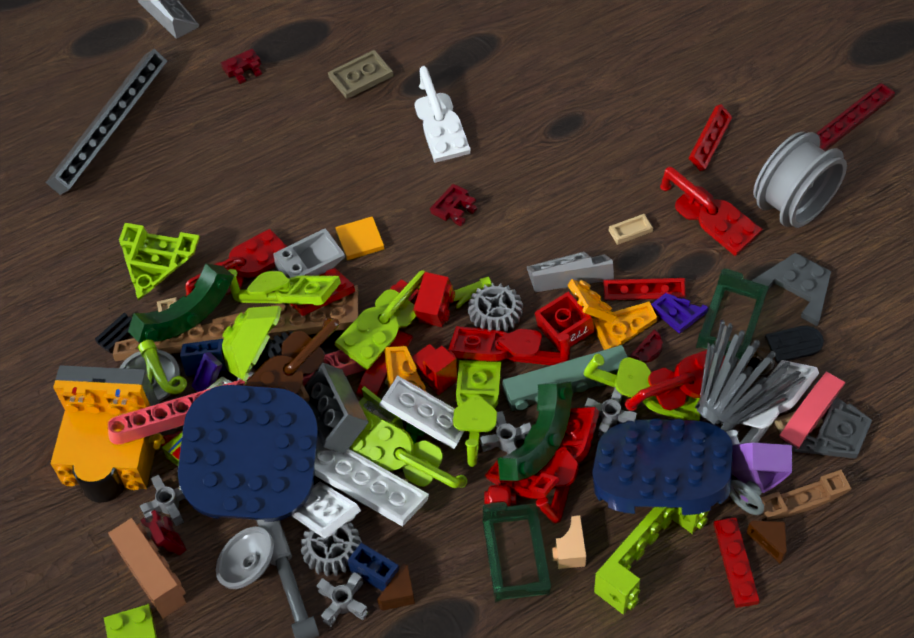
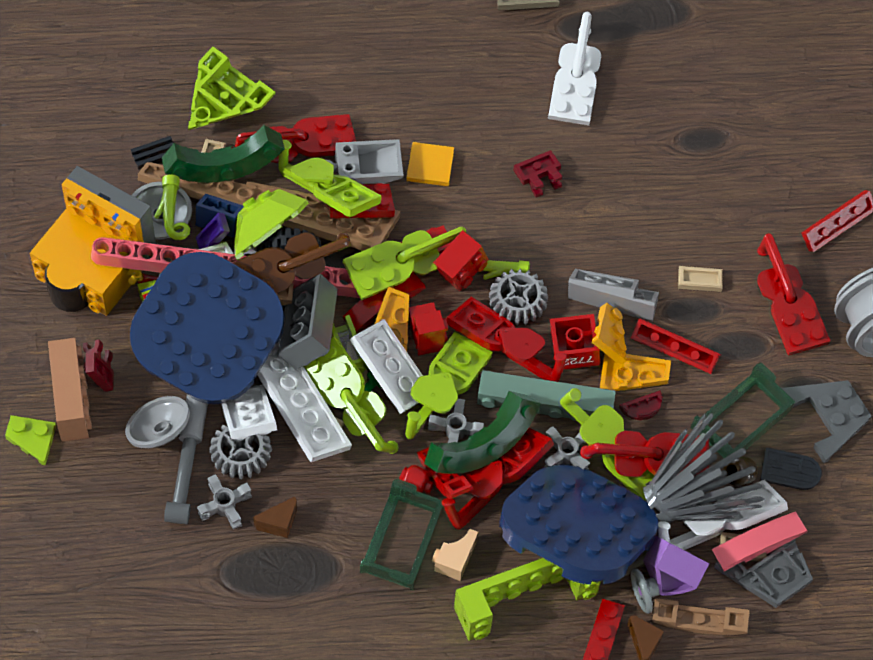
camera: 20 degrees right, 5 degrees up
light grey pin [140,475,186,526] -> none
dark blue brick [348,543,399,591] -> none
dark purple wing [651,293,708,334] -> none

